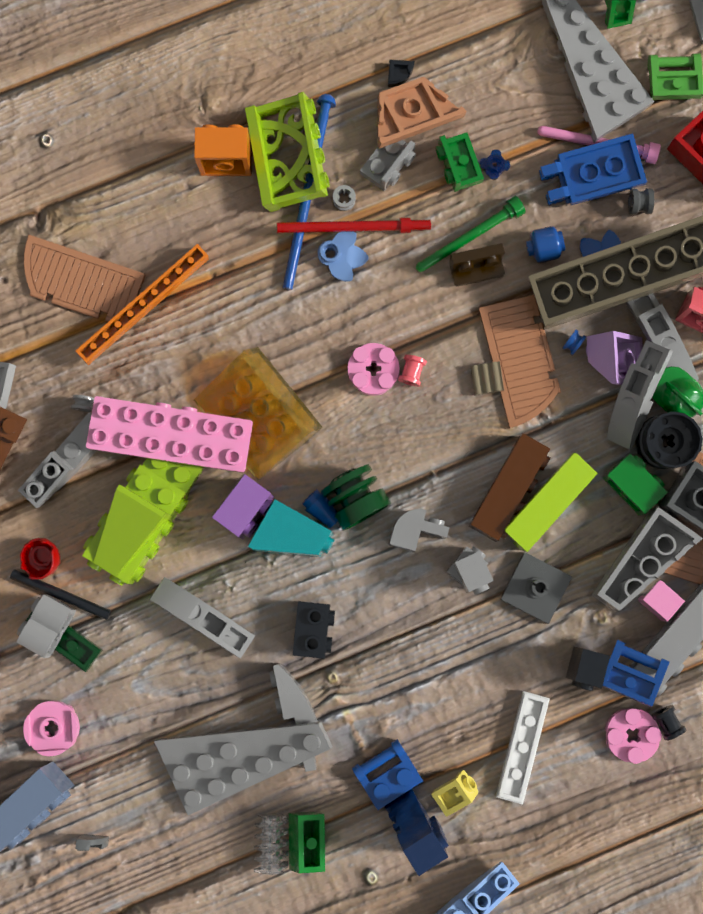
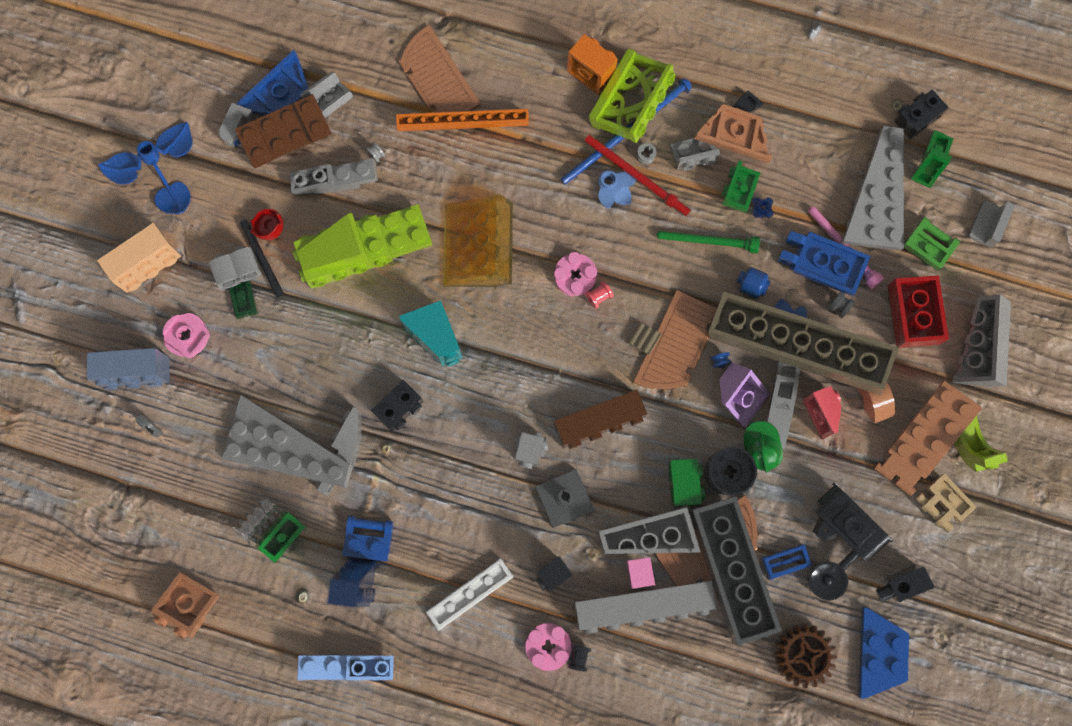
camera: 35 degrees right, 5 degrees down
bright pink bracket [86,396,253,473] -> none
light grey slope [149,577,255,659] -> none
medium lavender brick [212,474,274,539] -> none
blue cone [302,489,337,528] -> none
dark green wheel [321,464,391,531] -> none
light grey brick [389,509,450,552] -> none
light yellow bracket [431,770,478,817] -> none
dark brown bracket [449,243,505,287] -> none
lime panel [504,453,598,552] -> none
blue plate [603,640,670,707] -> none
light grey slope [607,340,673,450] -> none

